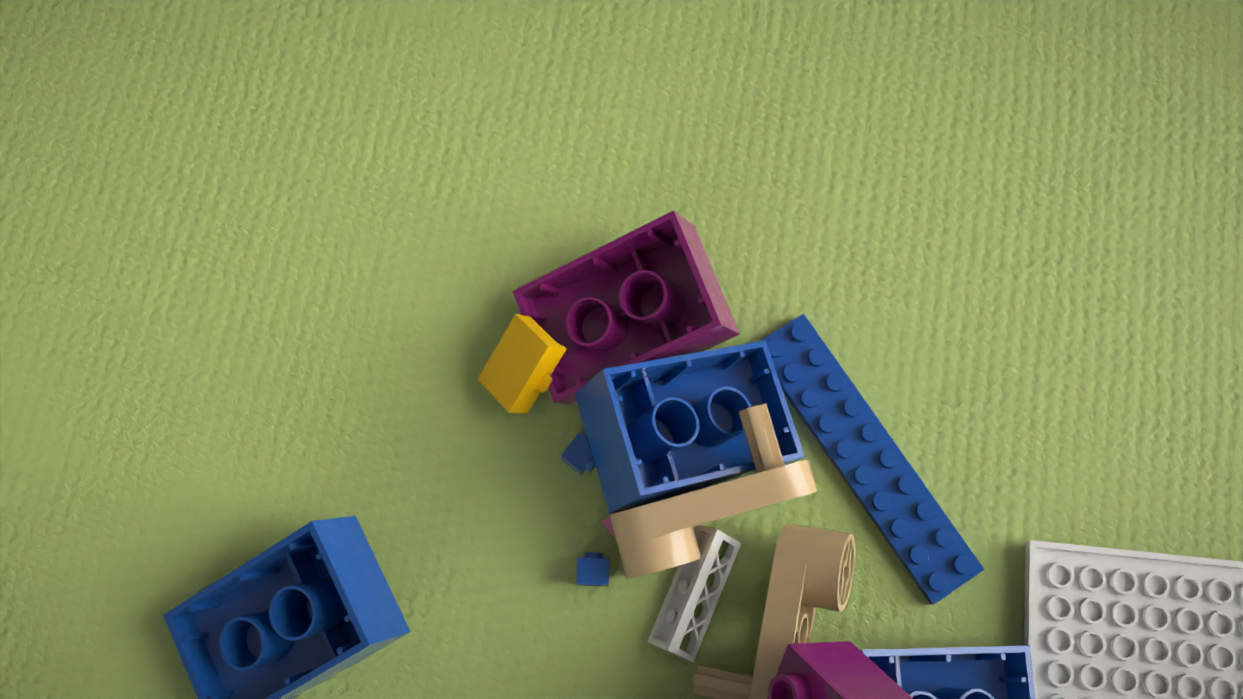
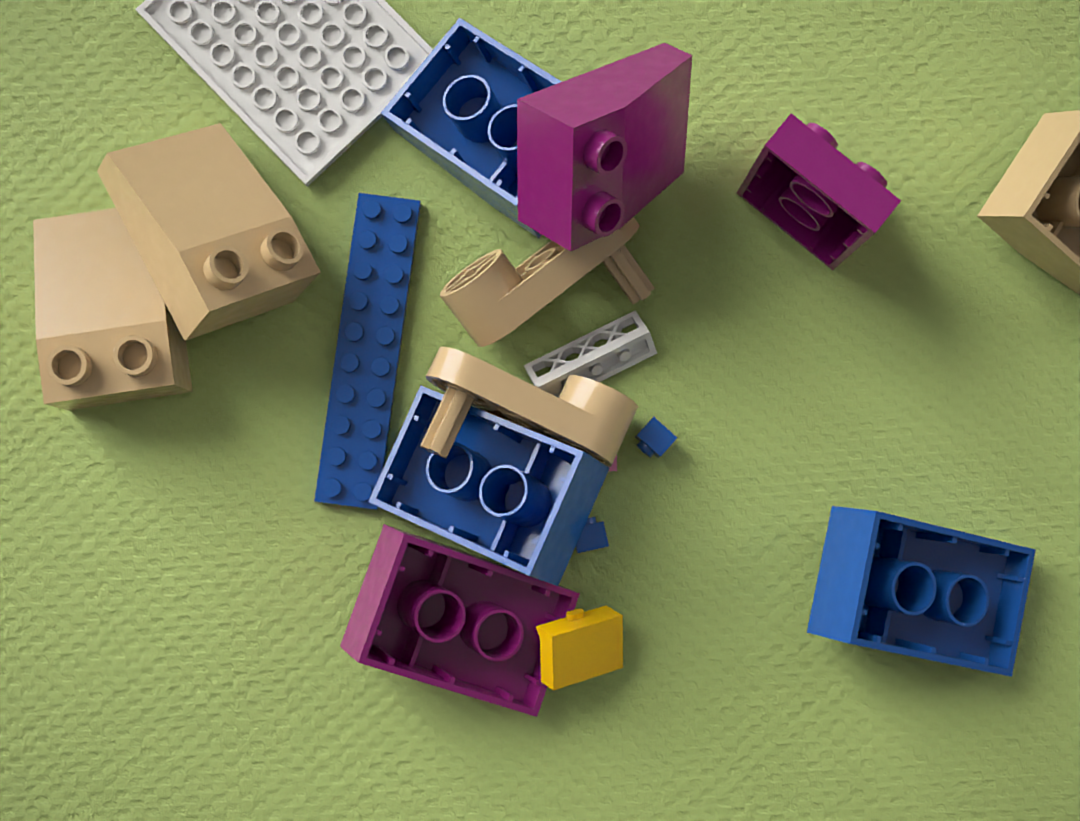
camera: 140 degrees left, 10 degrees up
none -> tan slope [33,208,193,410]
none -> tan slope [97,123,321,341]

